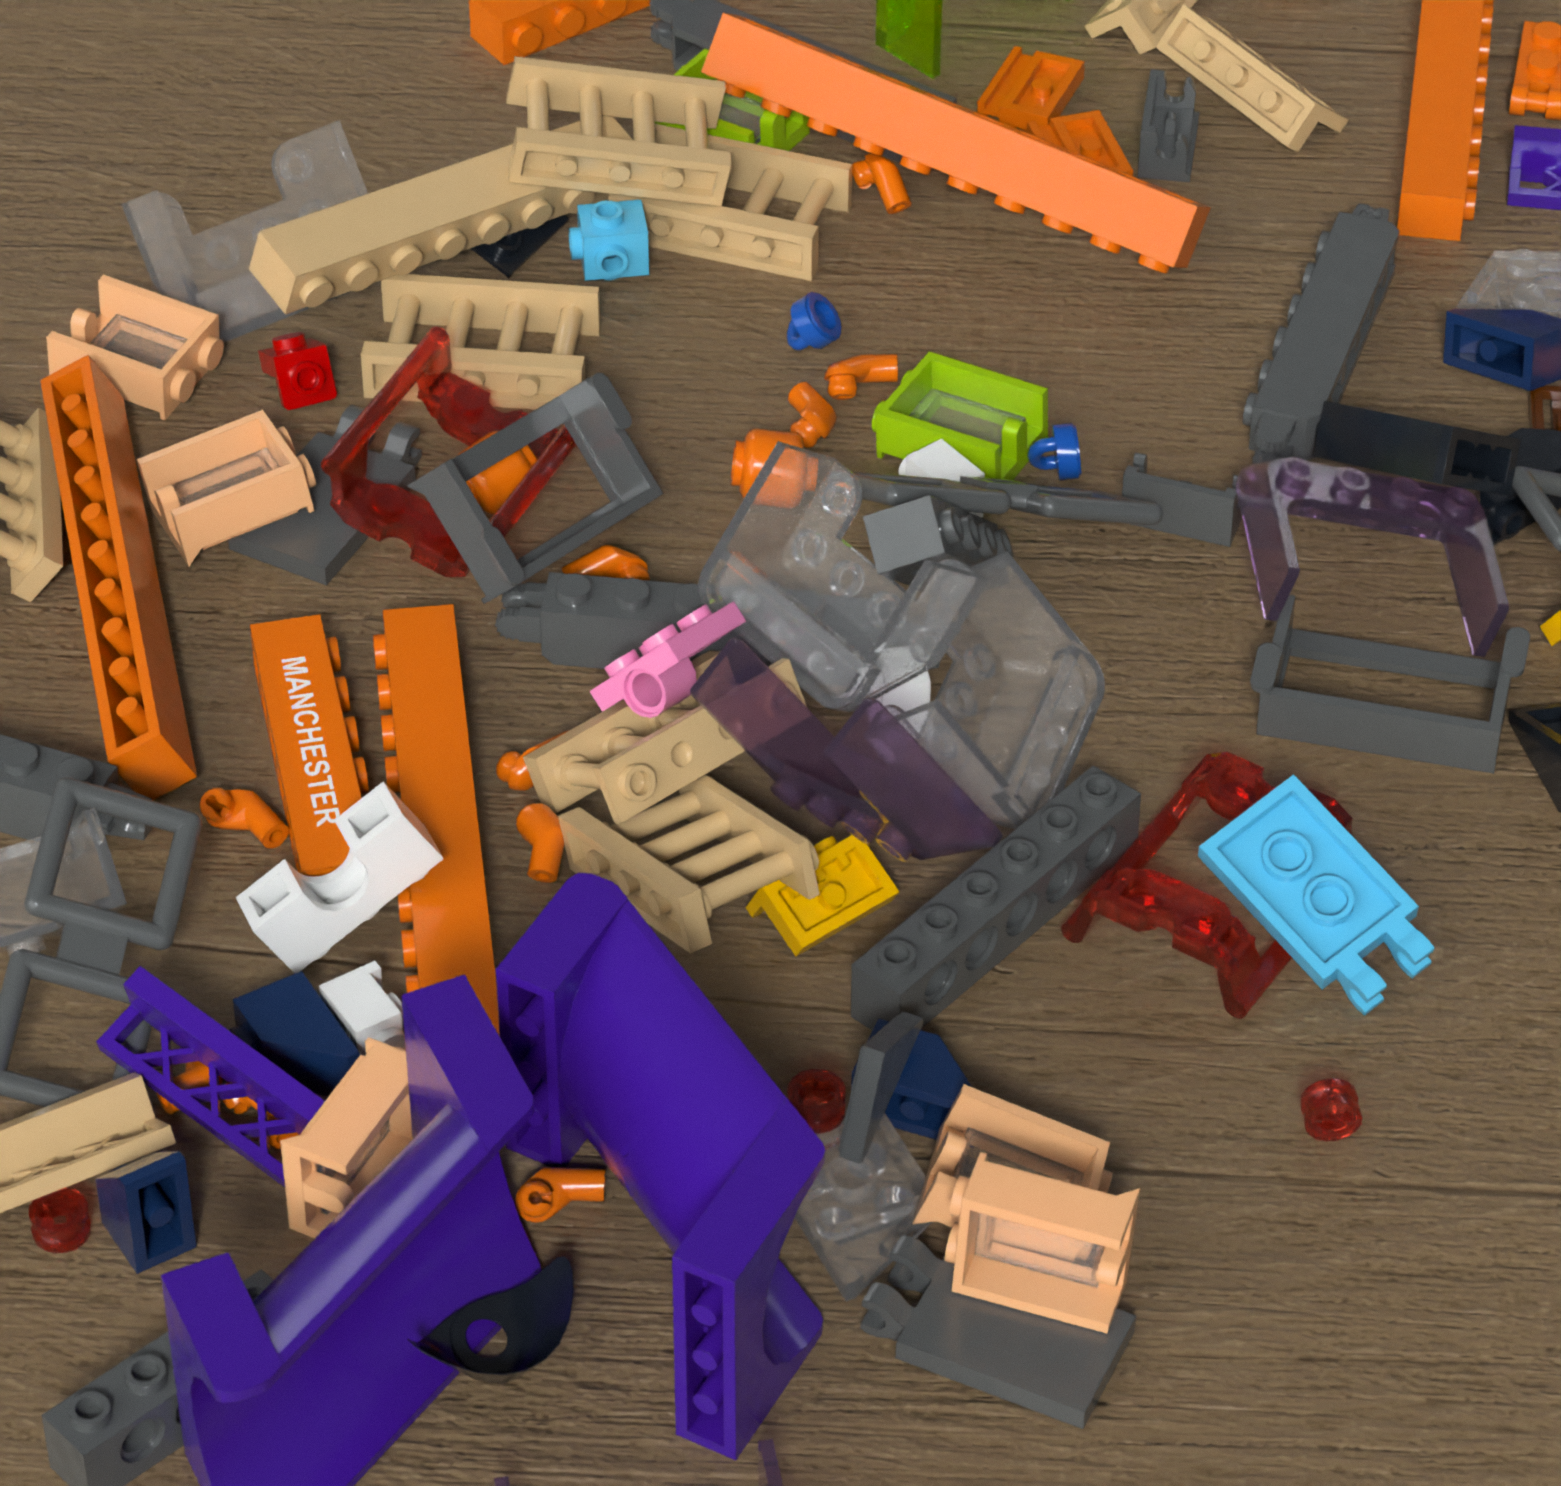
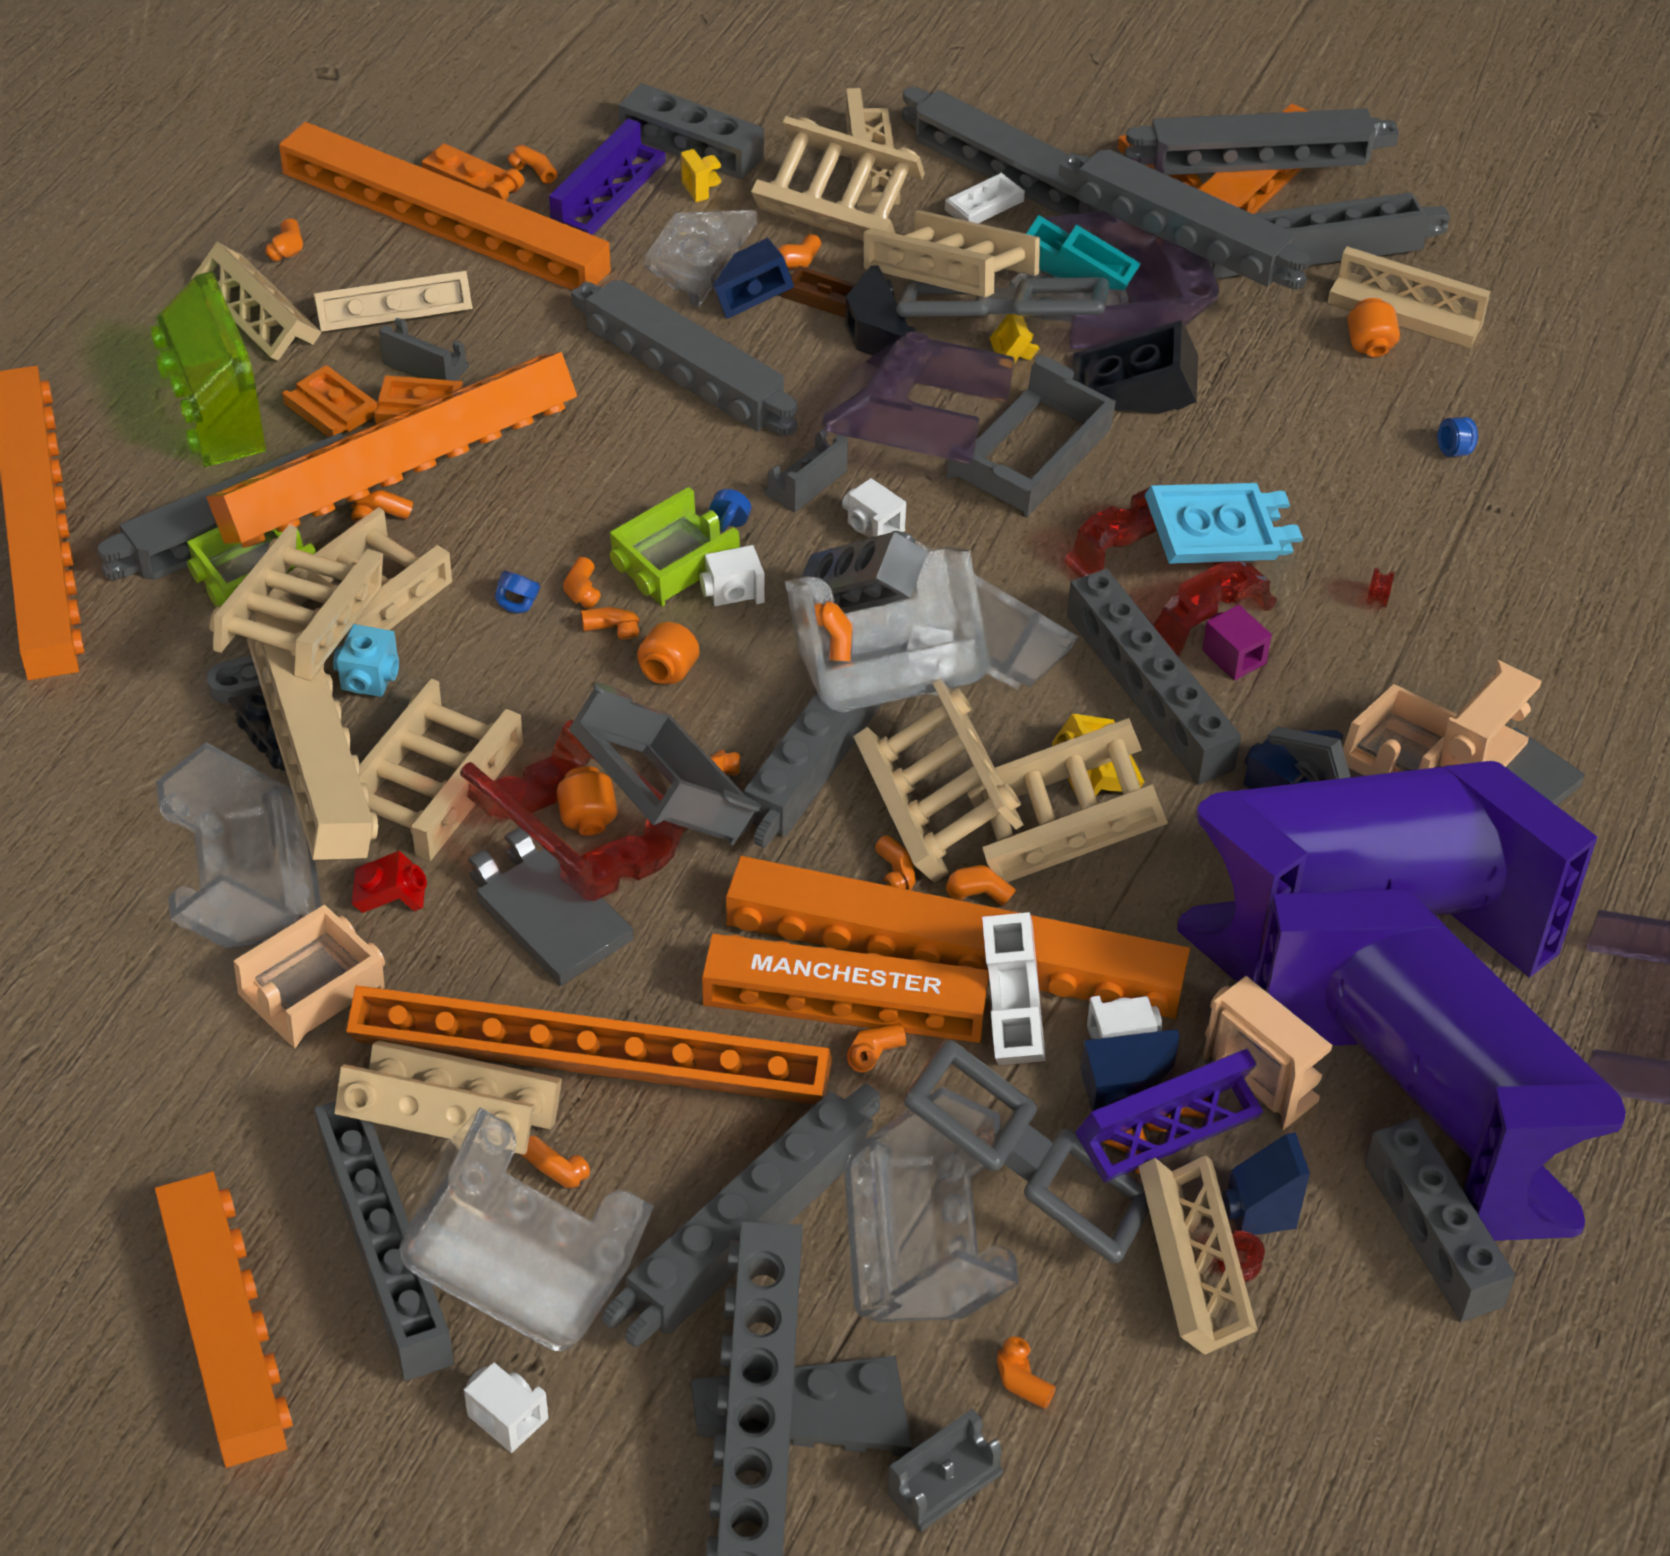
camera: 70 degrees left, 5 degrees up
light nougat window [136,410,316,567] -> none
bright pink plate [590,601,746,718] -> none
clear purple windscreen [690,637,1003,862] -> none
dark grey bar [830,471,1163,525] -> none
black slope [1313,401,1521,496] -> none
none -> orange arm [810,601,853,661]
none -> white brick [842,478,906,538]
none -> magenta brick [1202,605,1272,681]

